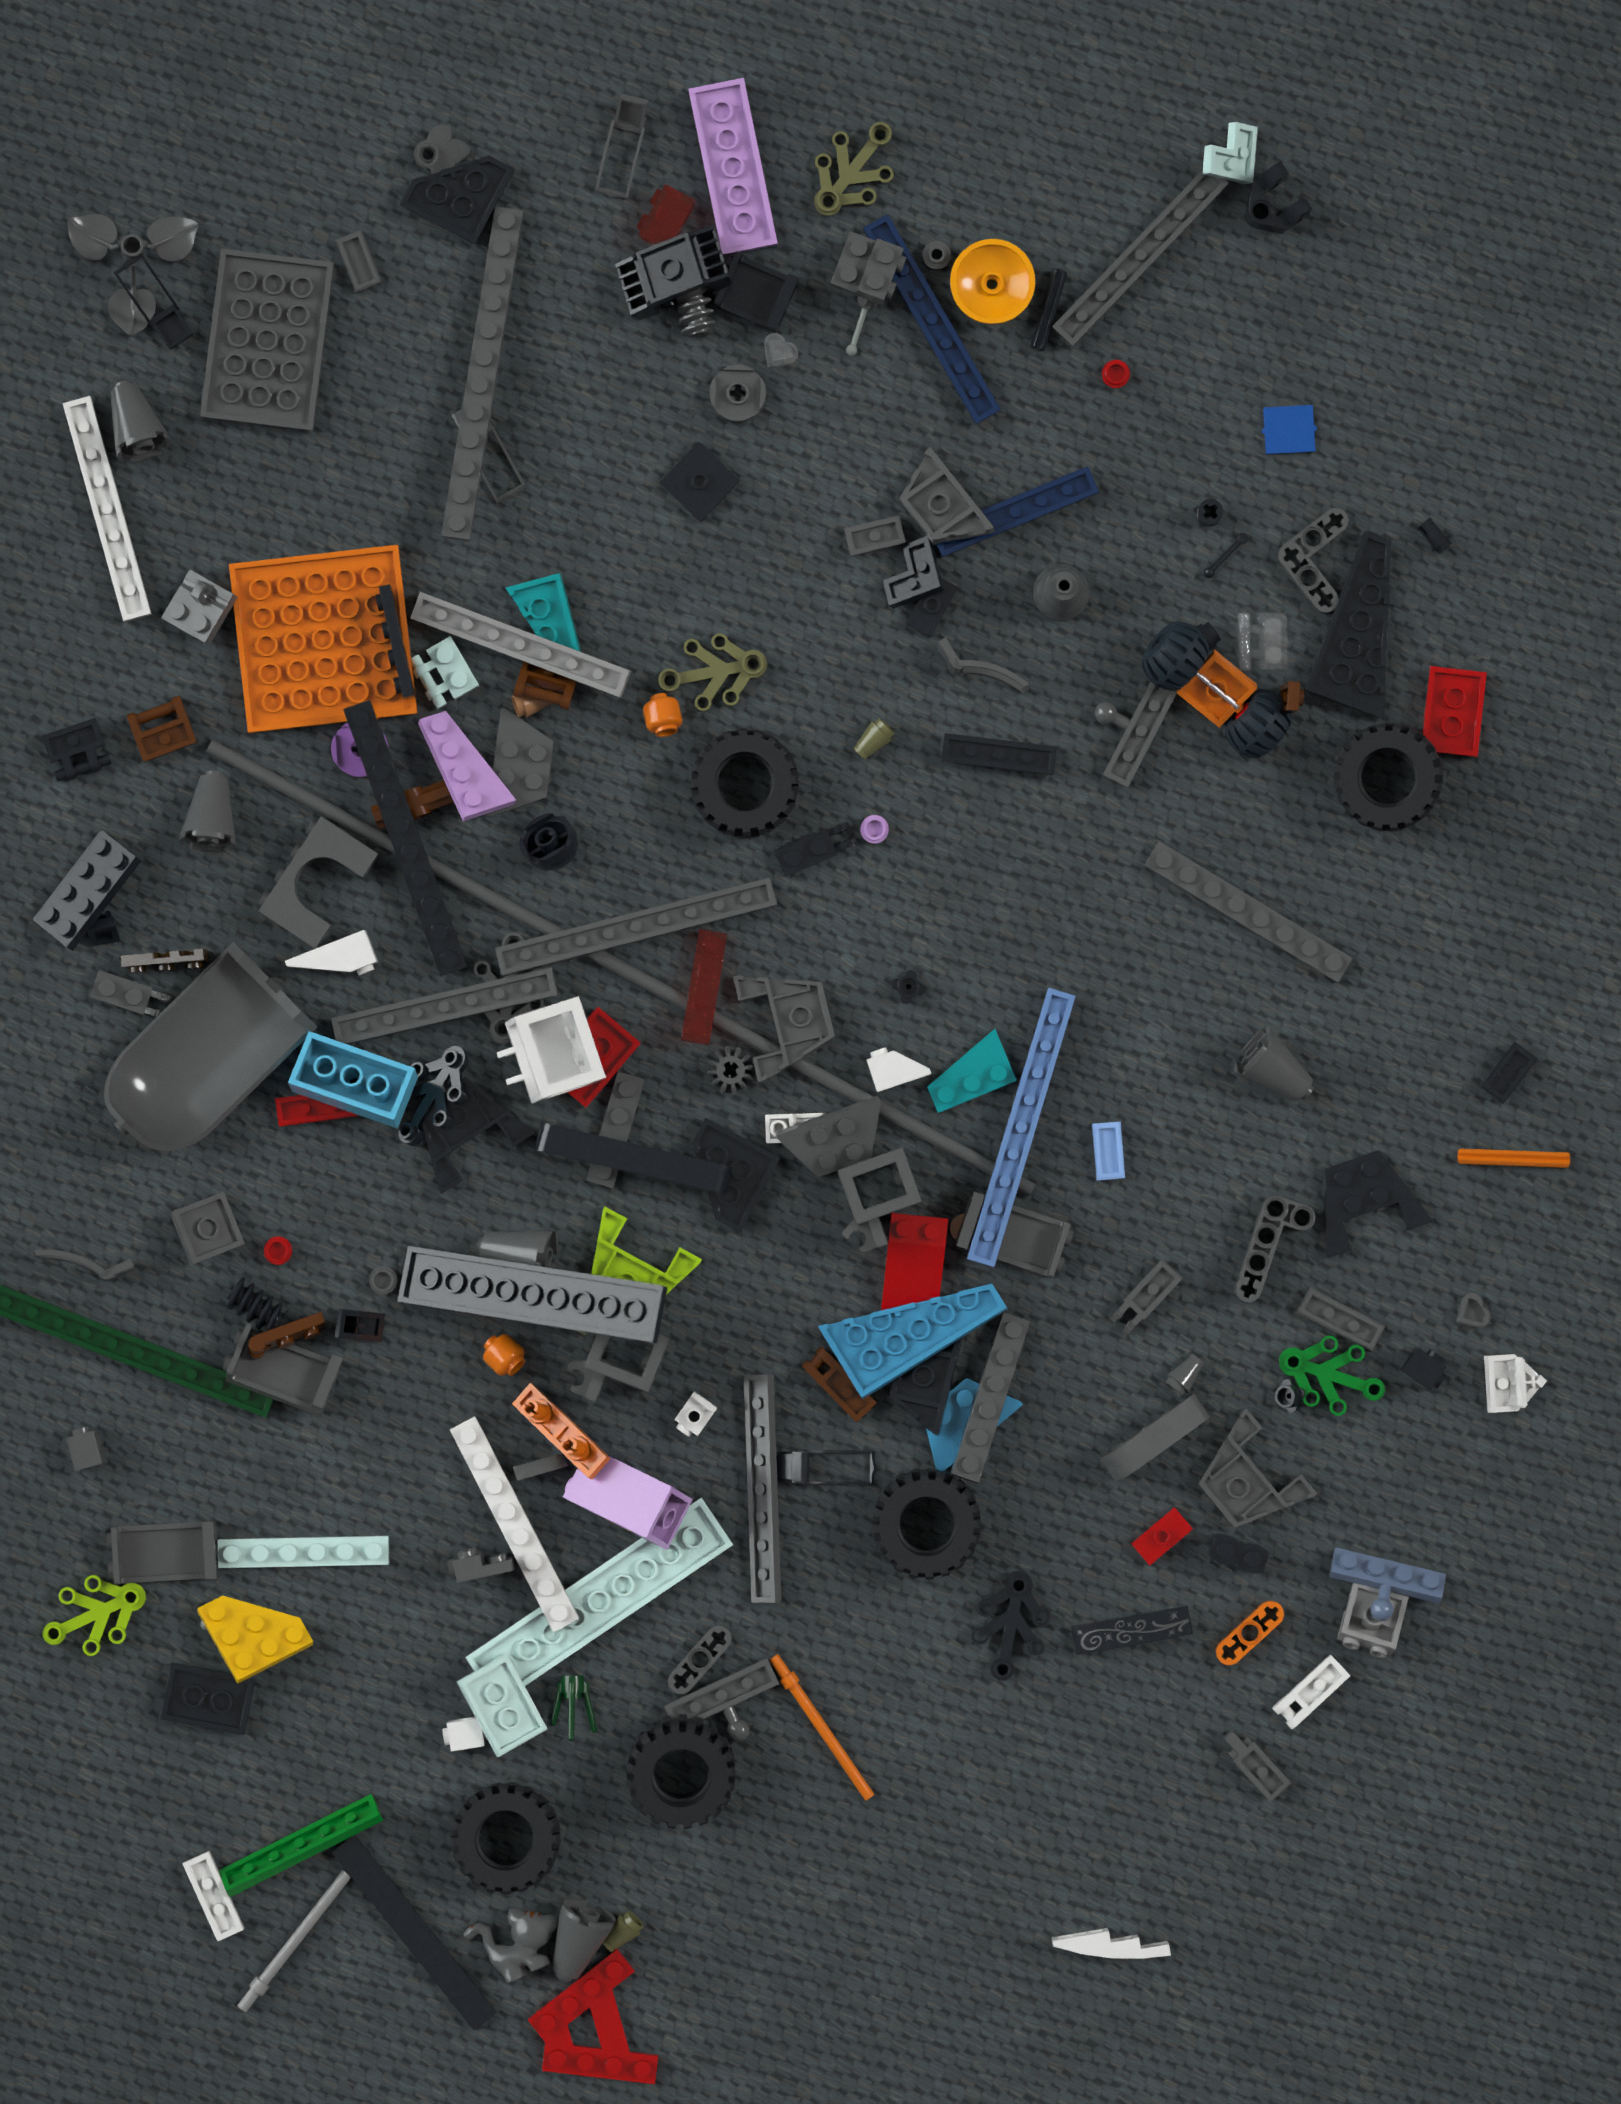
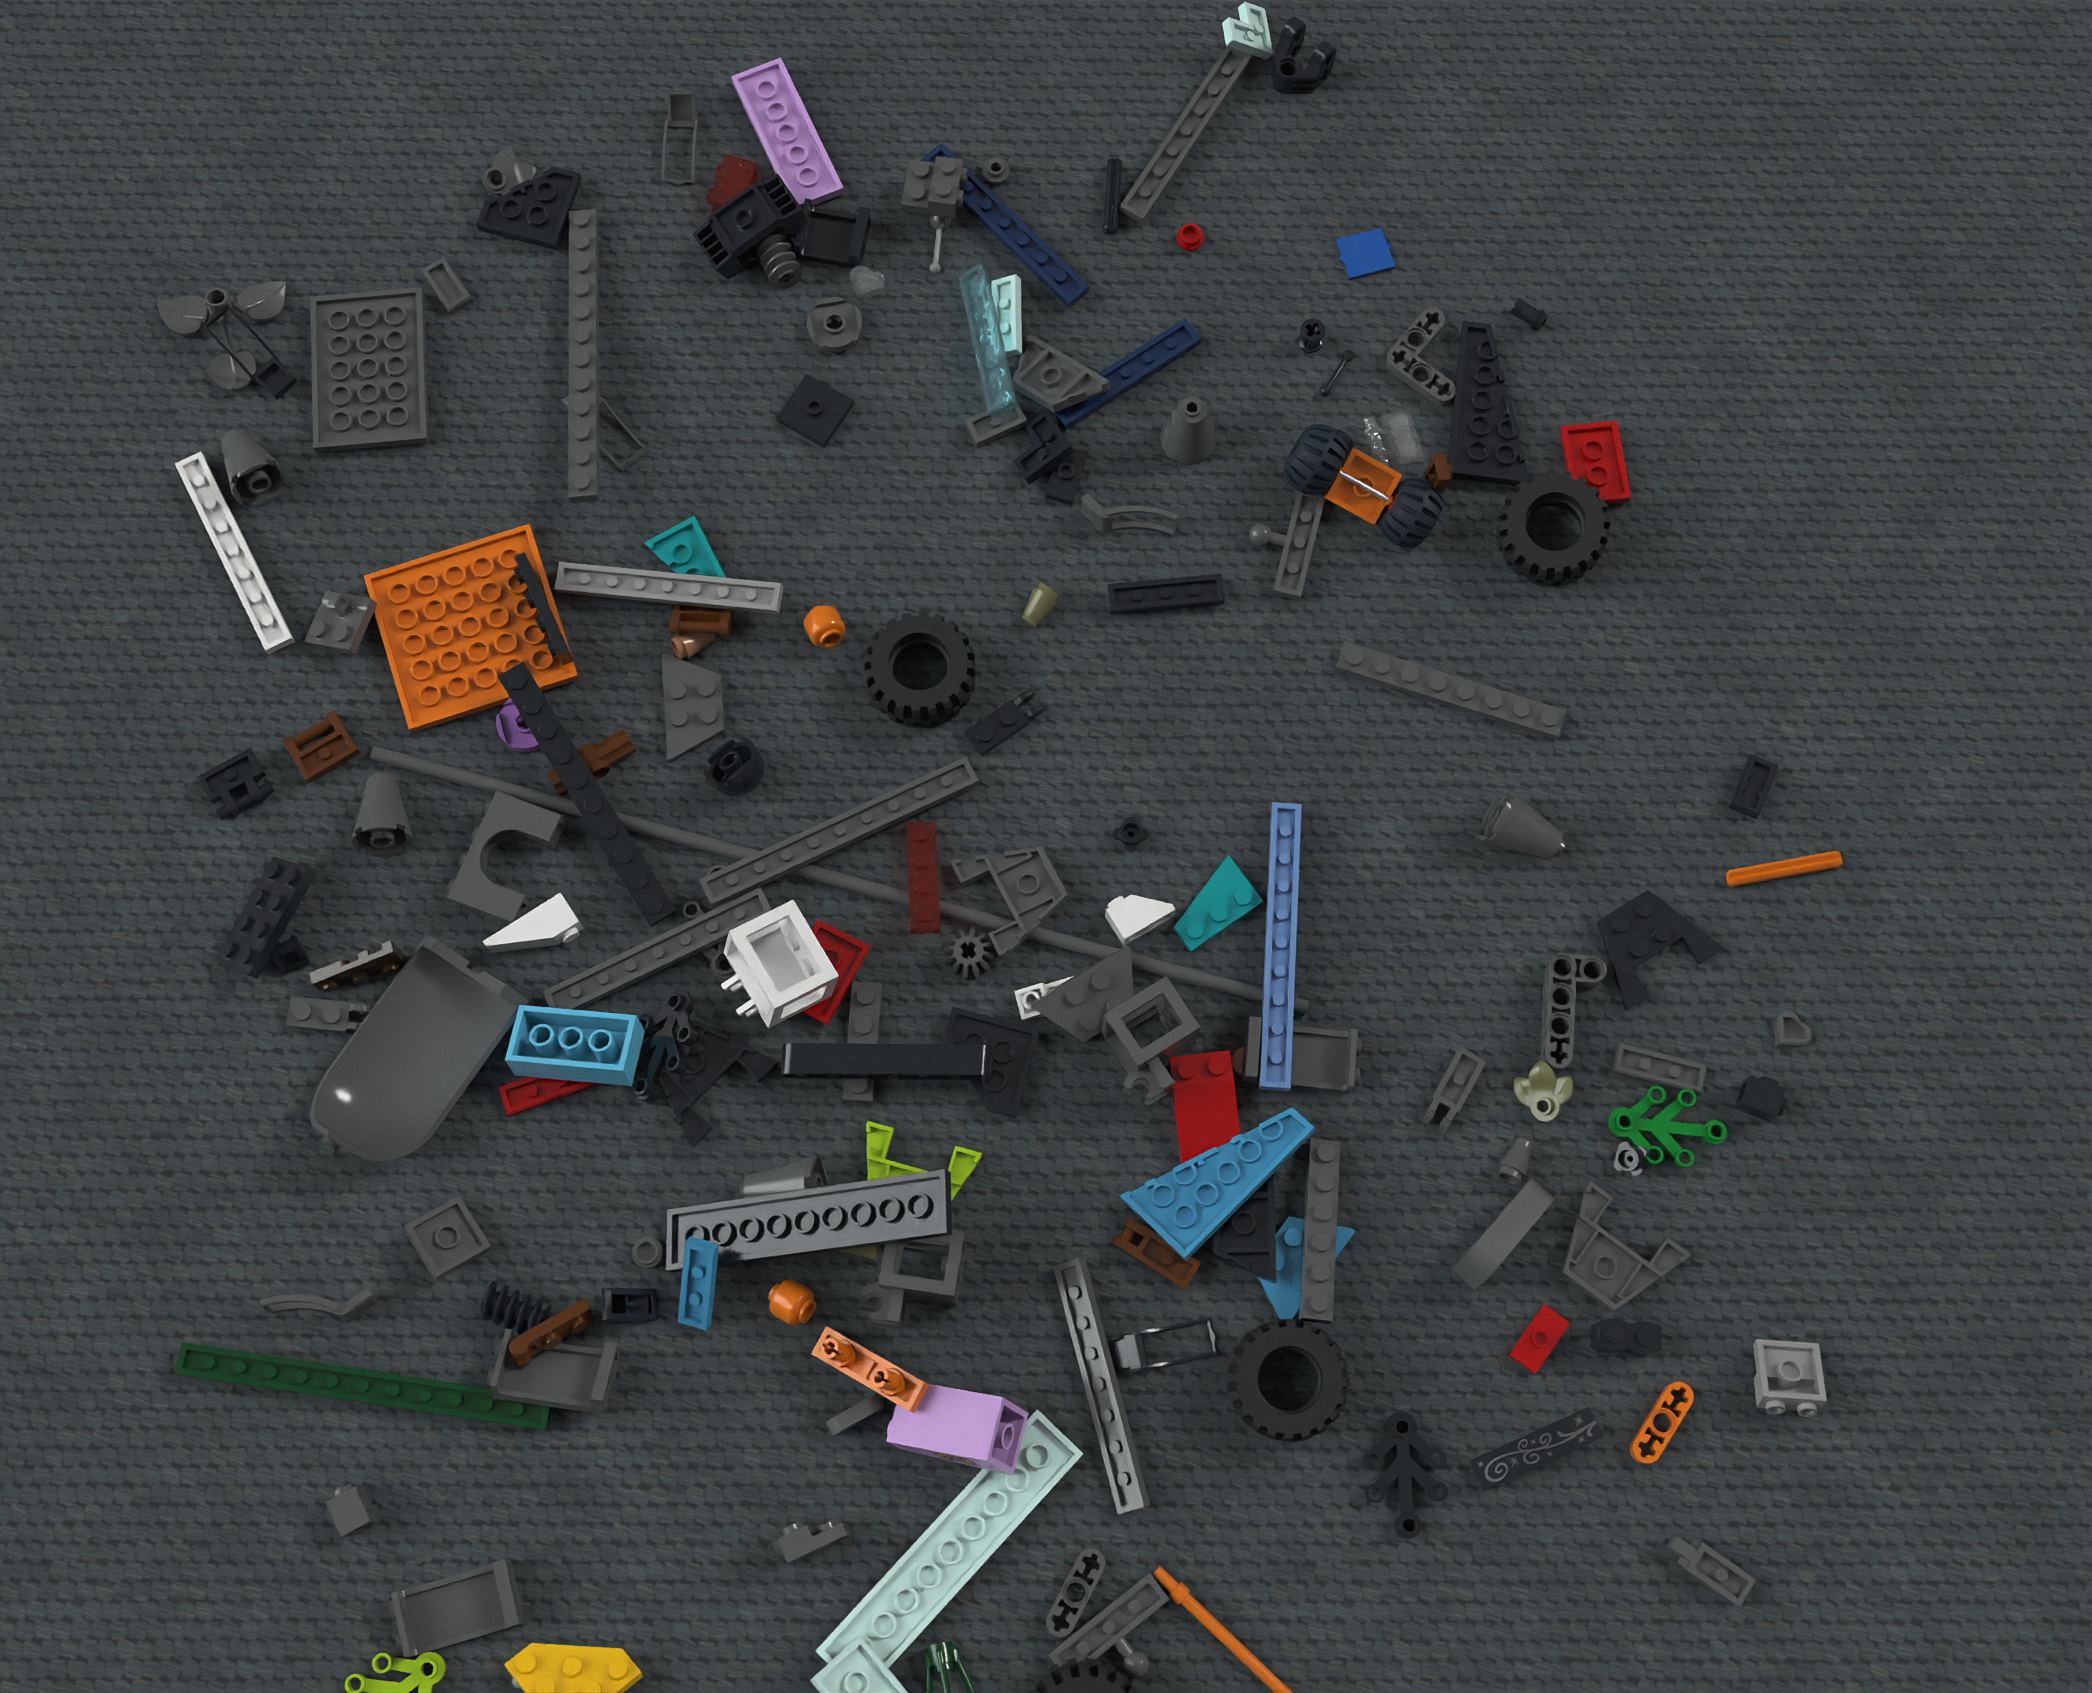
camera: 10 degrees left, 15 degrees down
light aqua plate [217,1536,389,1568] -> none
red plate [264,1236,293,1265] -> none
light aqua plate [411,636,479,709] -> none
lavender wing [418,711,516,821] -> none
white plate [450,1417,580,1632] -> none
olive plant [658,633,767,712] -> none
white brick [674,1391,718,1437] -> none
olive plant [814,122,894,216] -> none
lavender plate [860,815,889,844] -> none
light orange dish [950,239,1035,324] -> none
light blue tile [1092,1122,1125,1180] -> none
white plate [1272,1654,1350,1729] -> none
sand blue plate [1329,1548,1446,1621] -> none
white slope [1484,1354,1547,1413] -> none
none -> dark azure plate [678,1236,719,1331]
none -> clear light blue plate [958,264,1017,418]
none -> light aqua plate [991,274,1022,360]
none -> olive plate [1514,1060,1573,1121]

